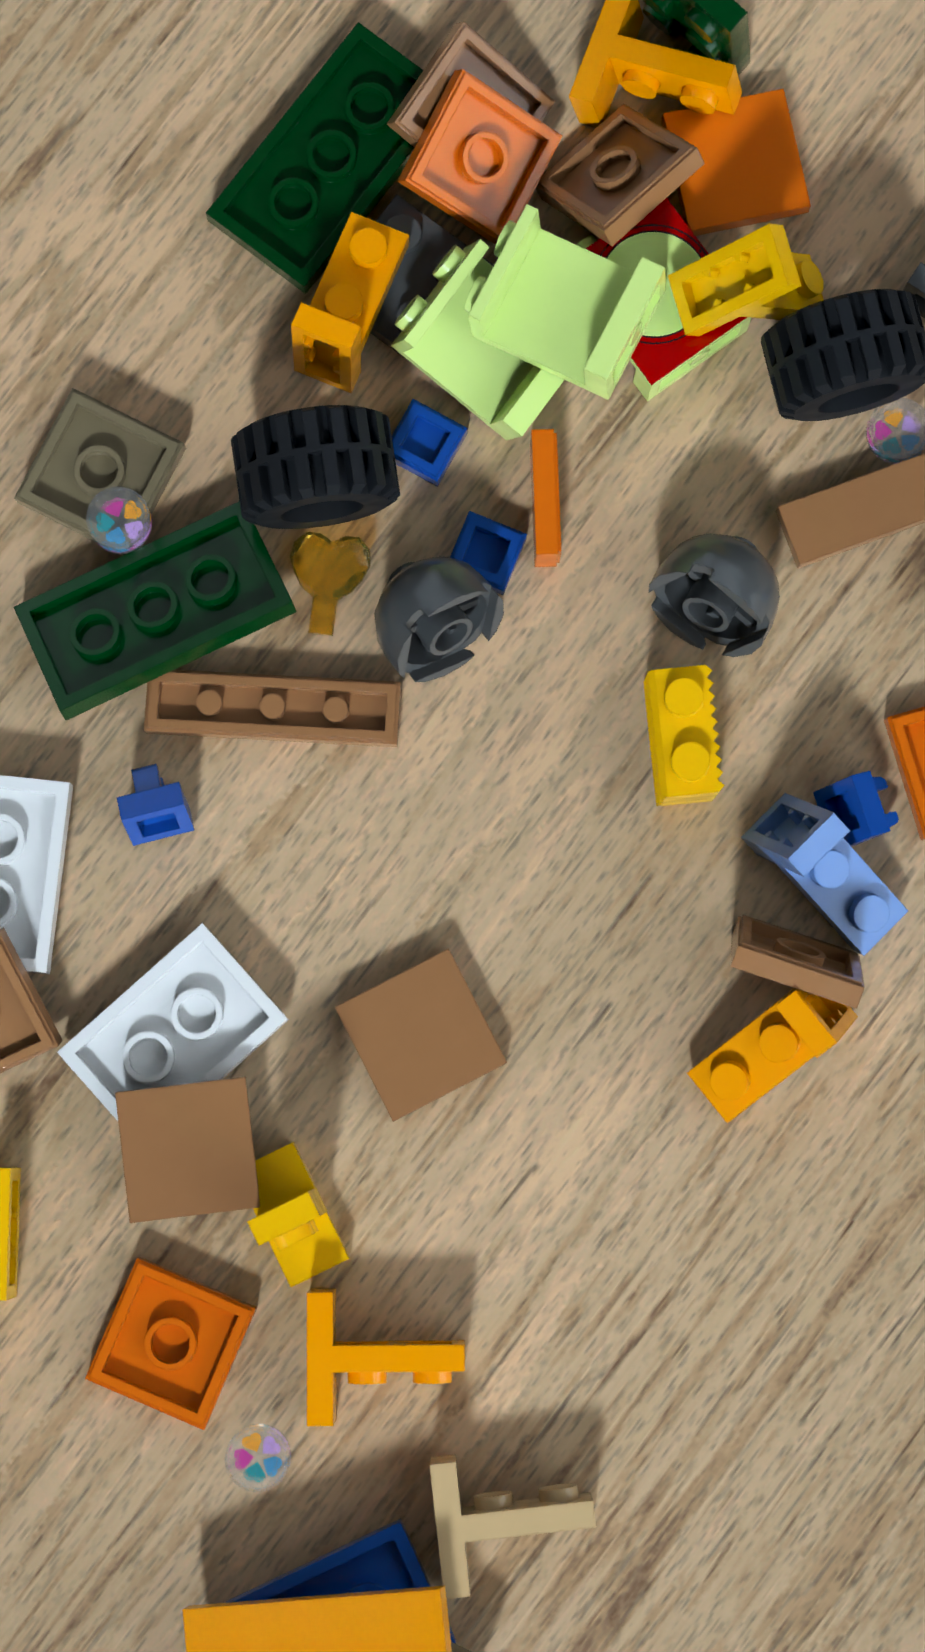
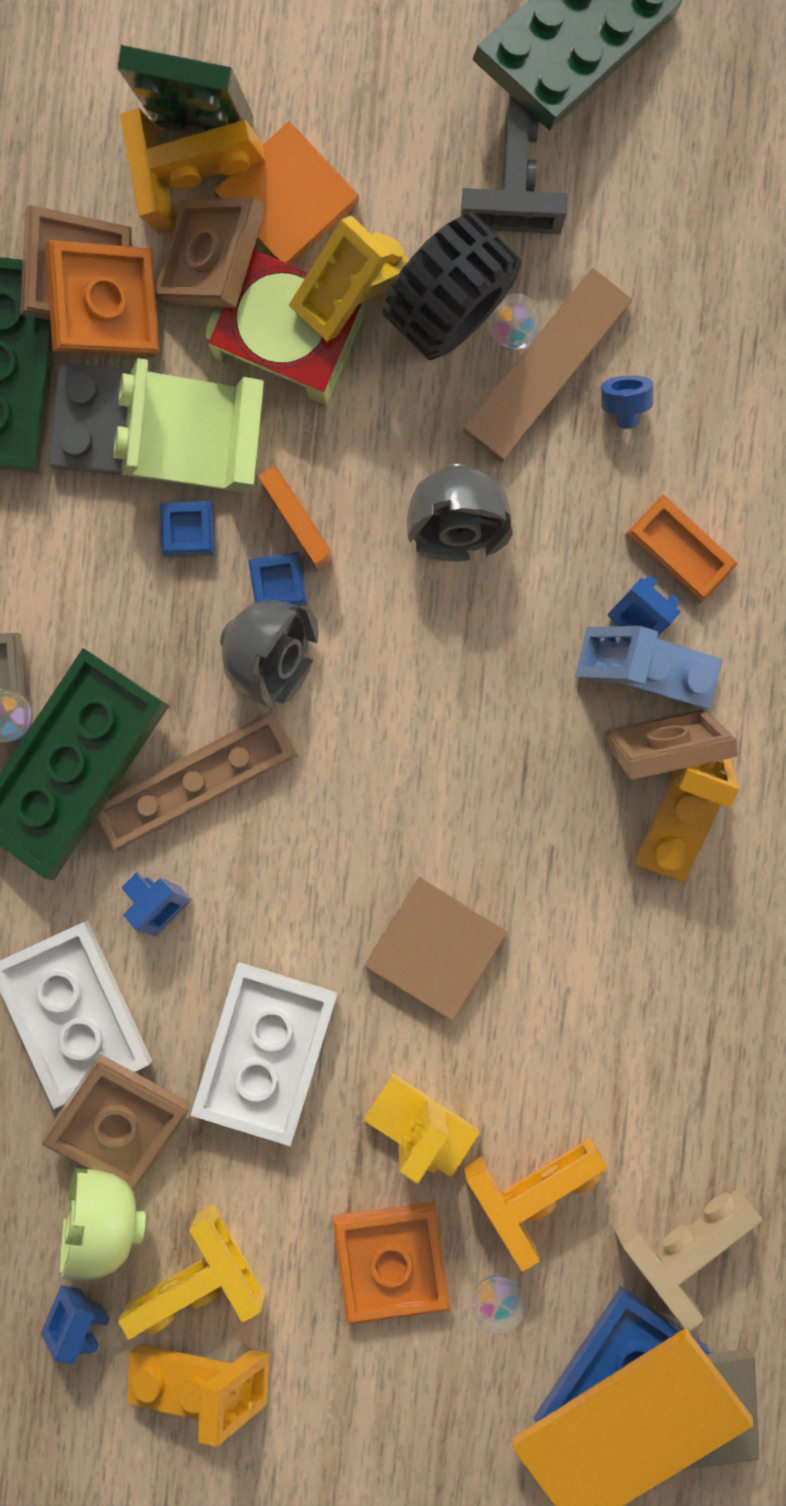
camera: 30 degrees left, 5 degrees up
medium nougat tile [115,1076,261,1223] -> none
black tyre [231,405,400,529] -> none
clear yellow rock [290,532,371,636] -> none
light orange bracket [291,212,410,393] -> none
yellowish green panel [465,204,666,400] -> none
yellow brick [643,665,725,806] -> none

